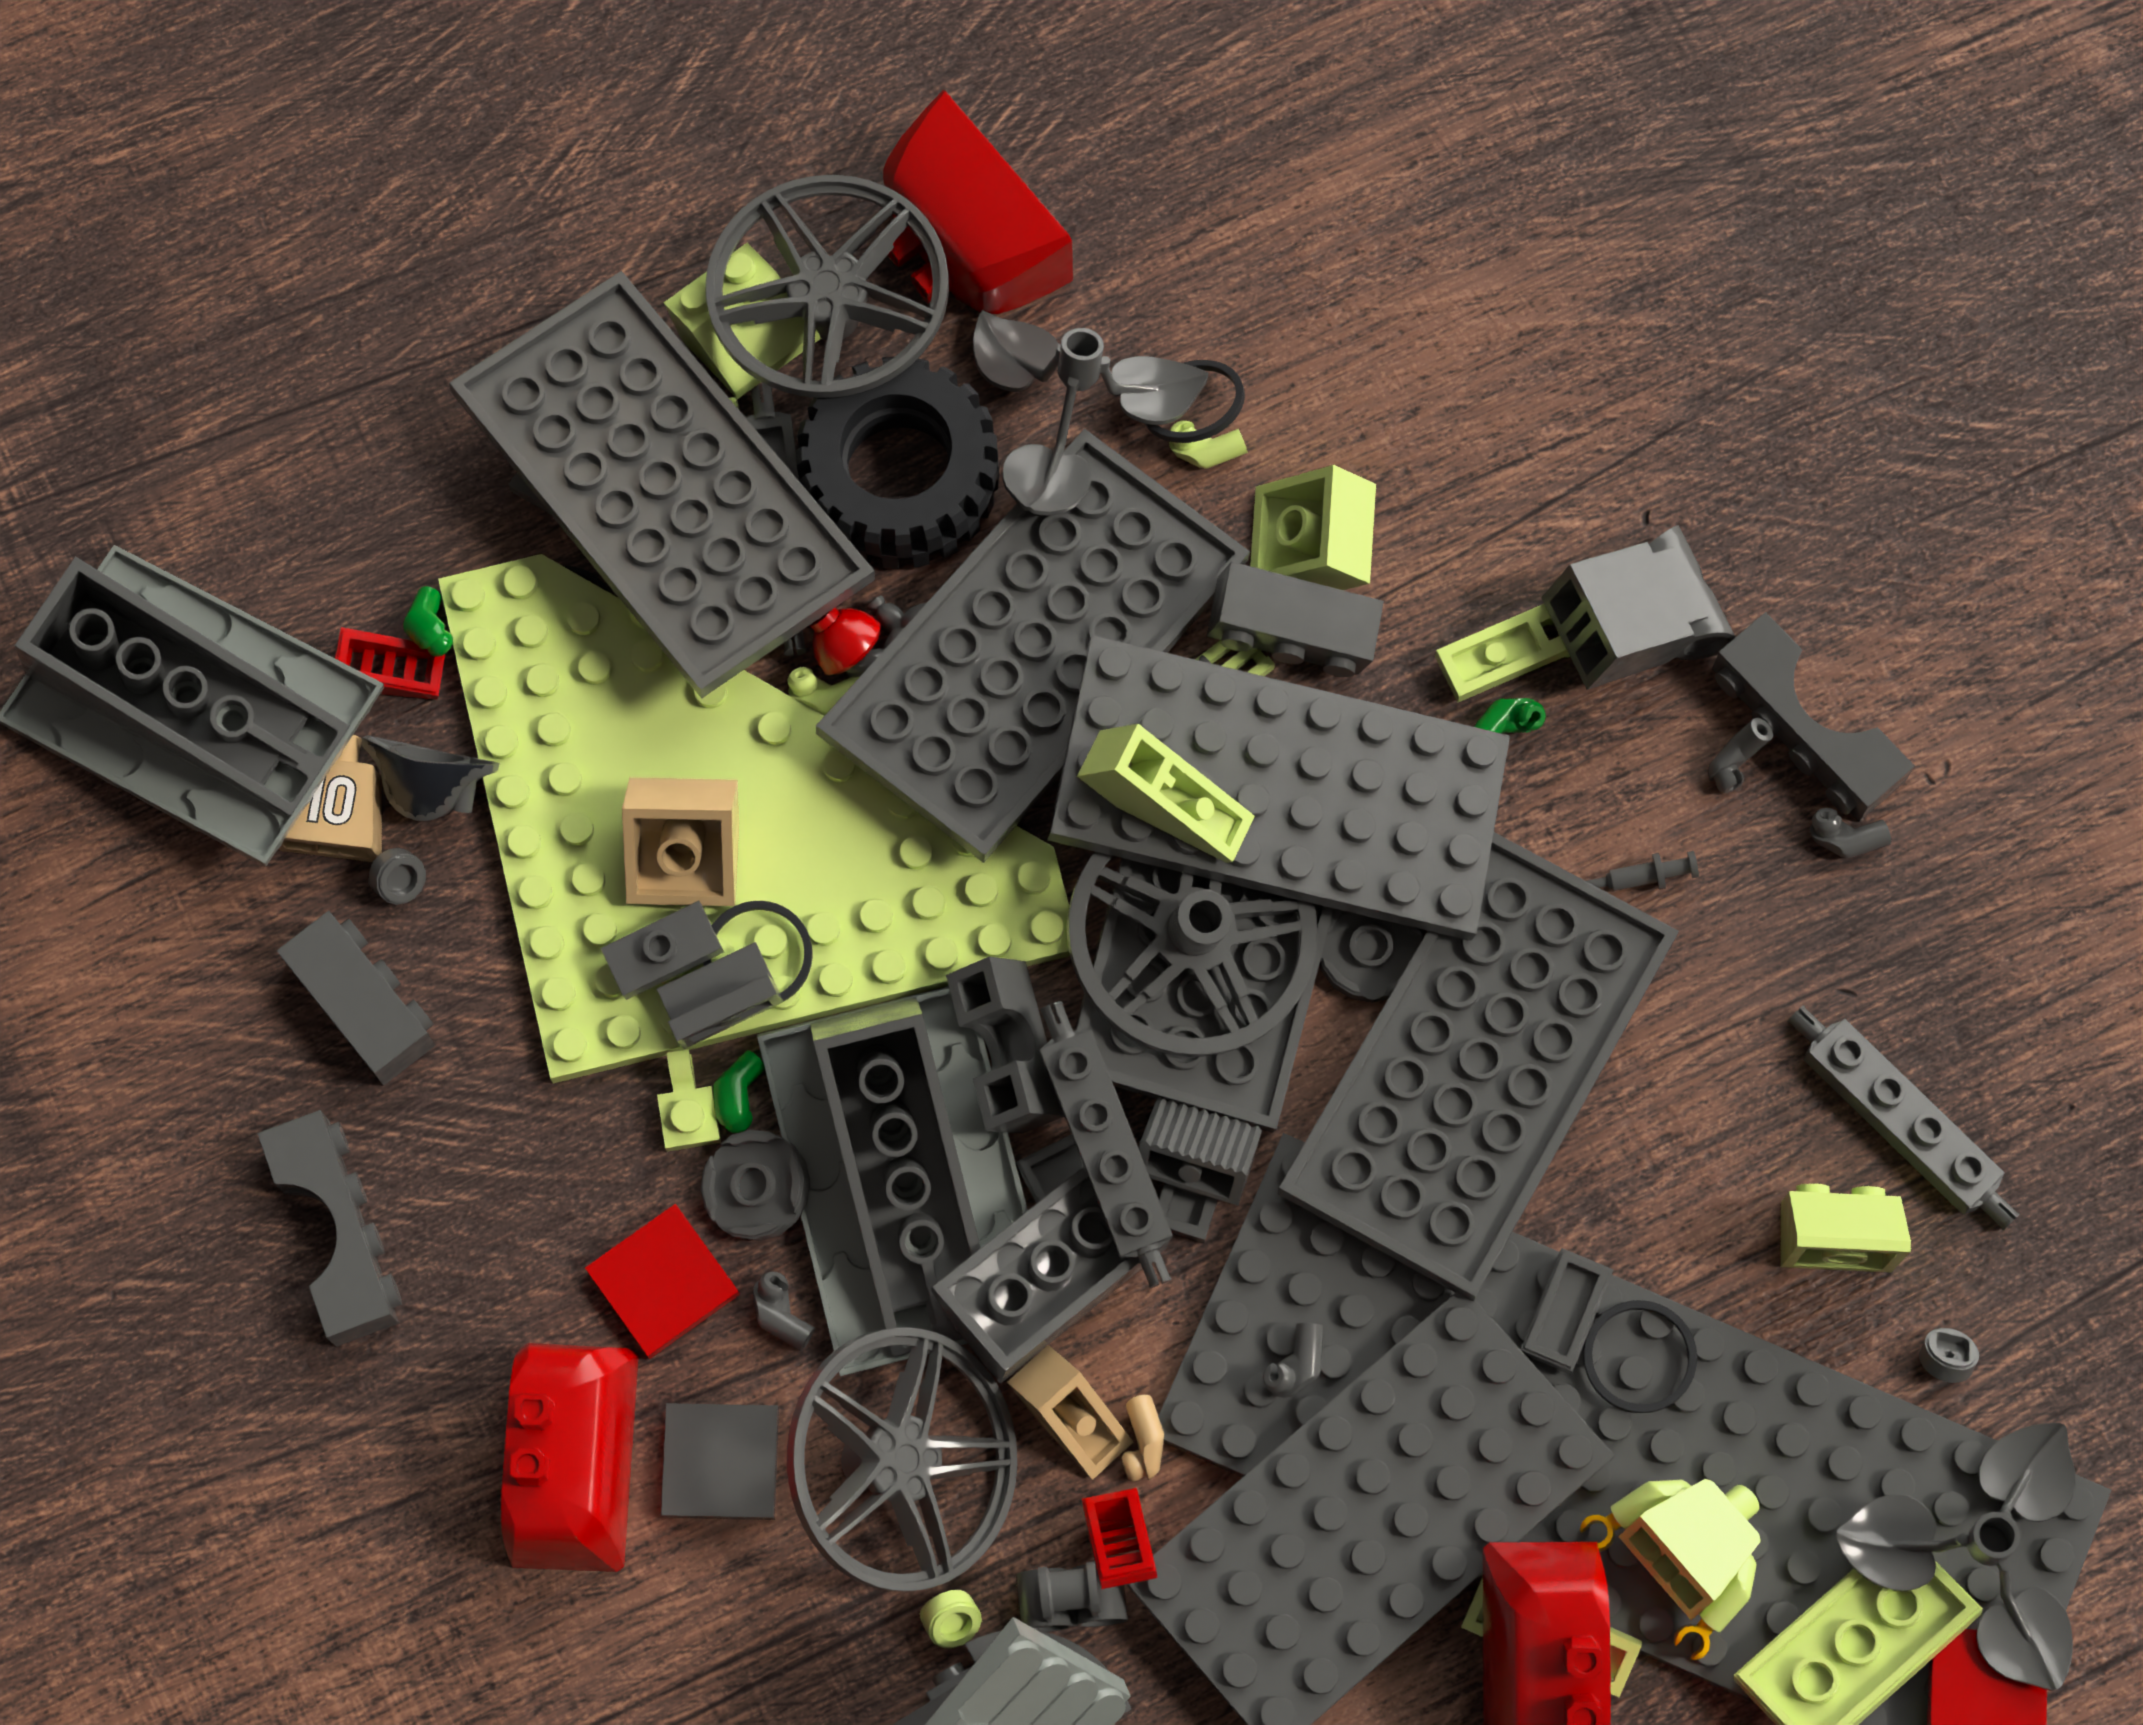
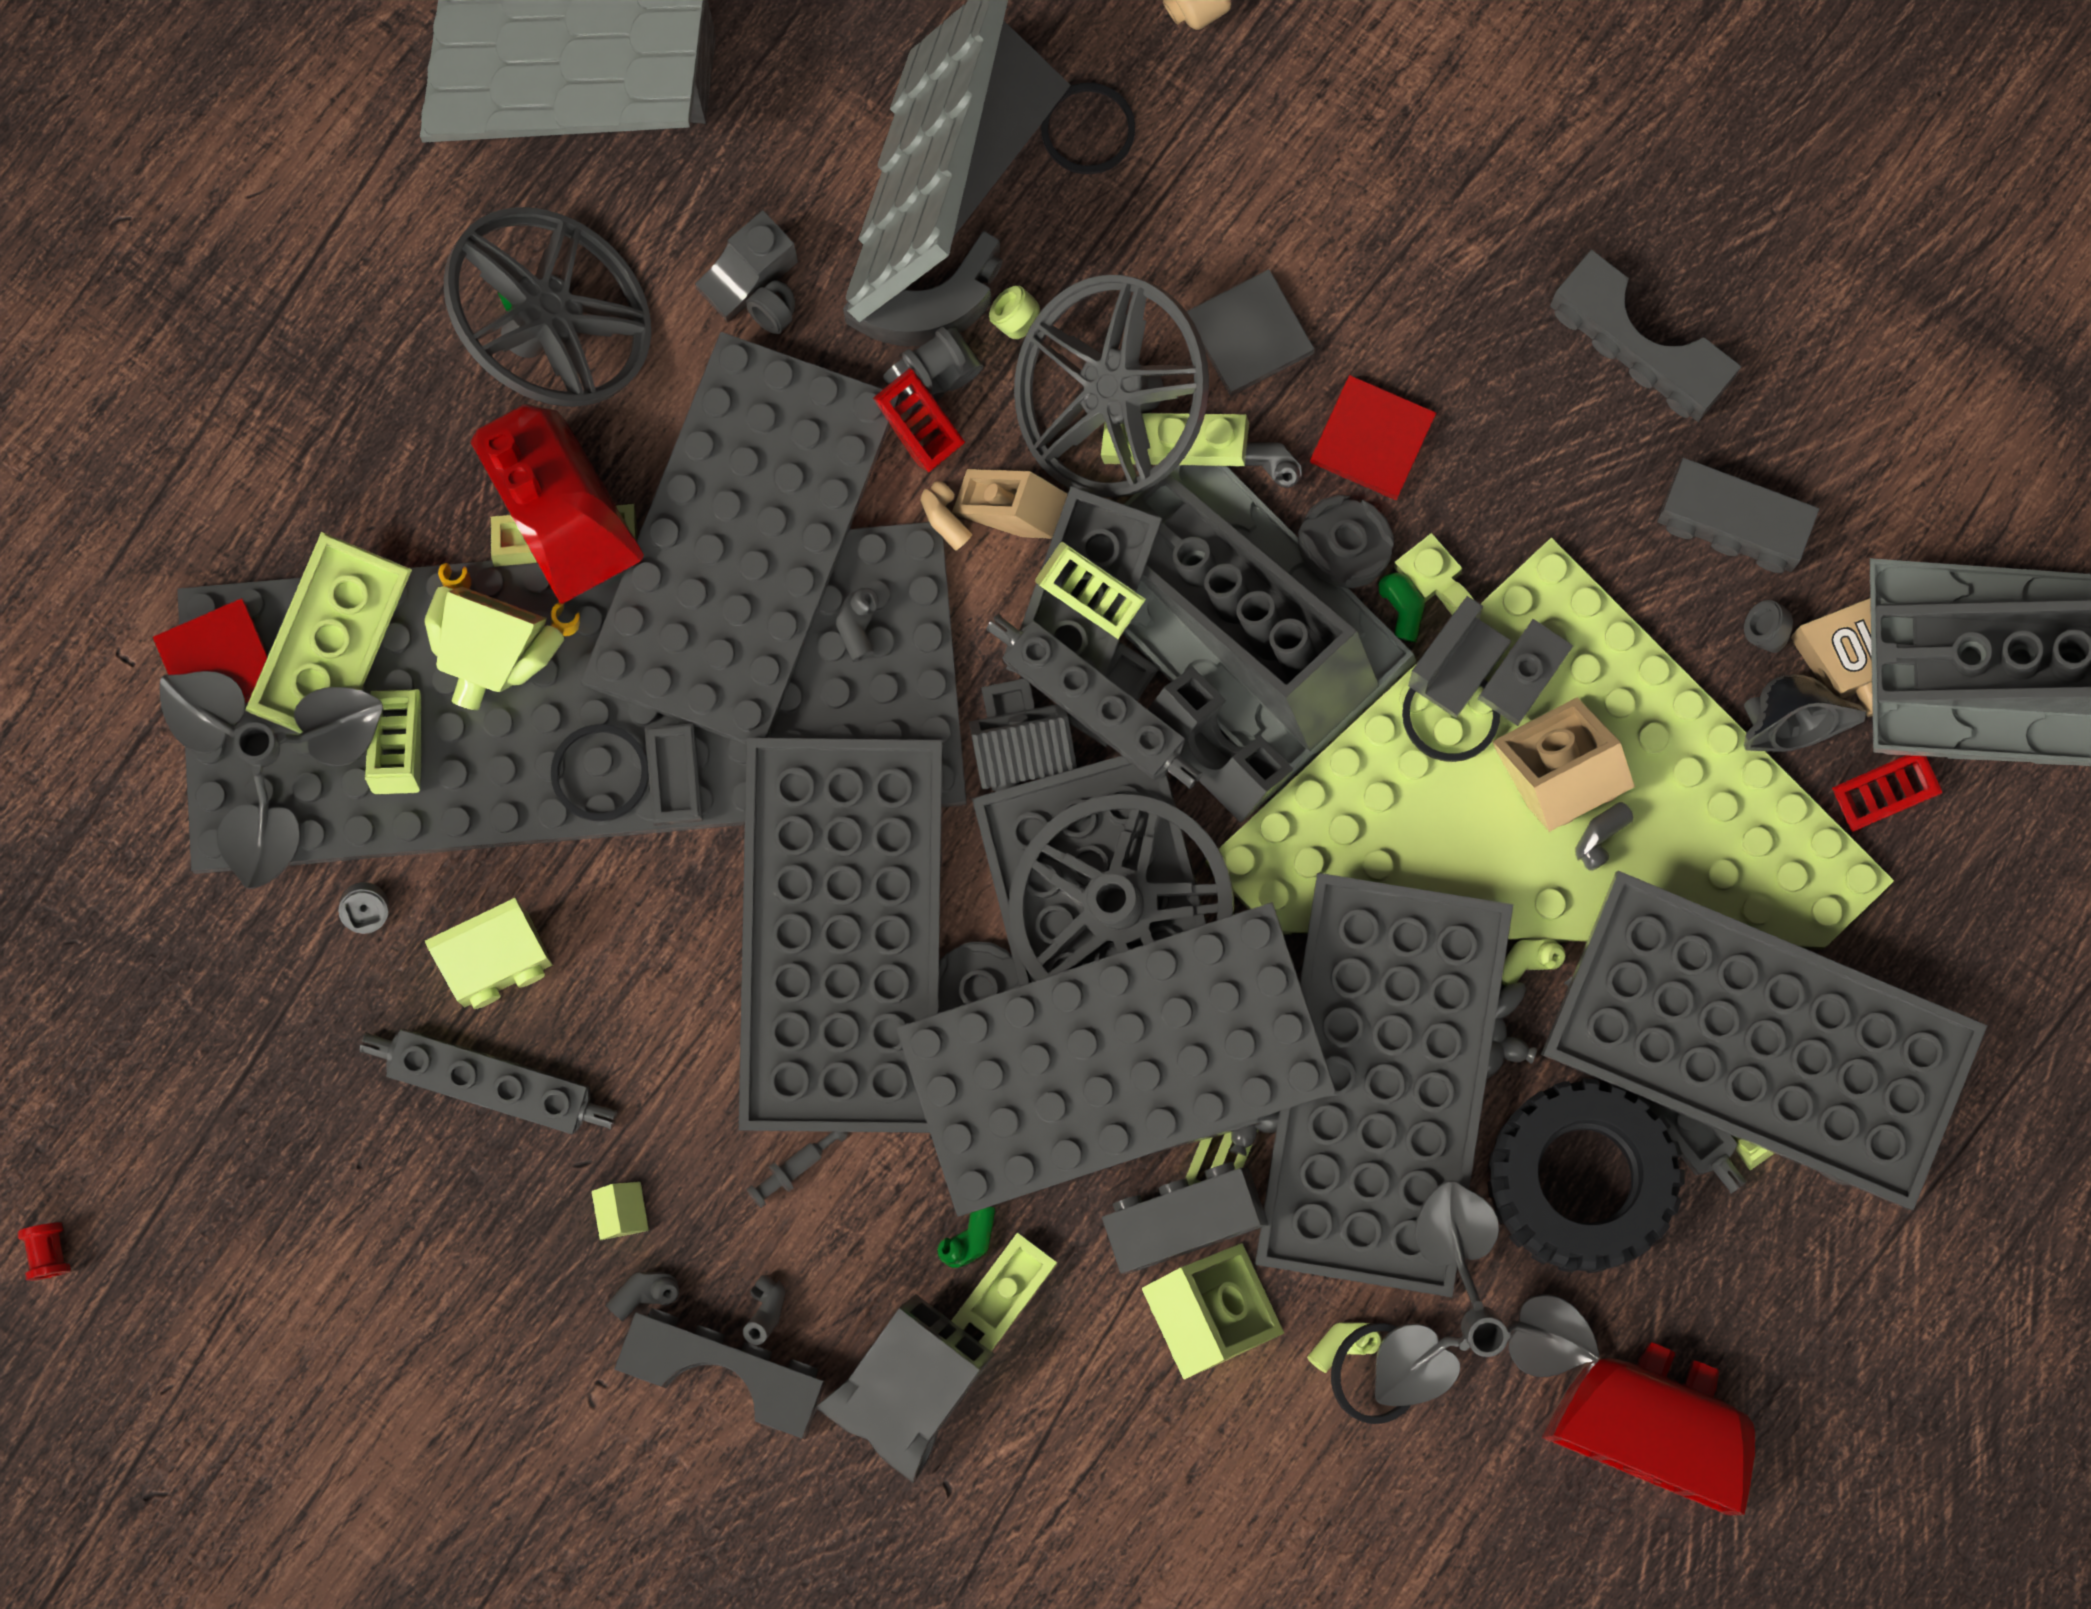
camera: 150 degrees right, 5 degrees up
green arm [403,586,453,657] -> none
red hips [501,1343,639,1572] -> none
yellowish green slope [664,243,821,399] -> none
dark grey wheel [706,175,949,398] -> none
red brick [809,607,880,675] -> none
yellowish green slope [1077,724,1255,863] -> none
none -> yellowish green slope [365,689,421,794]
none -> yellowish green slope [592,1182,649,1240]
none -> yellowish green slope [1035,542,1146,639]
none -> yellowish green plate [1101,413,1249,466]
none -> dark grey arm [1575,802,1633,871]

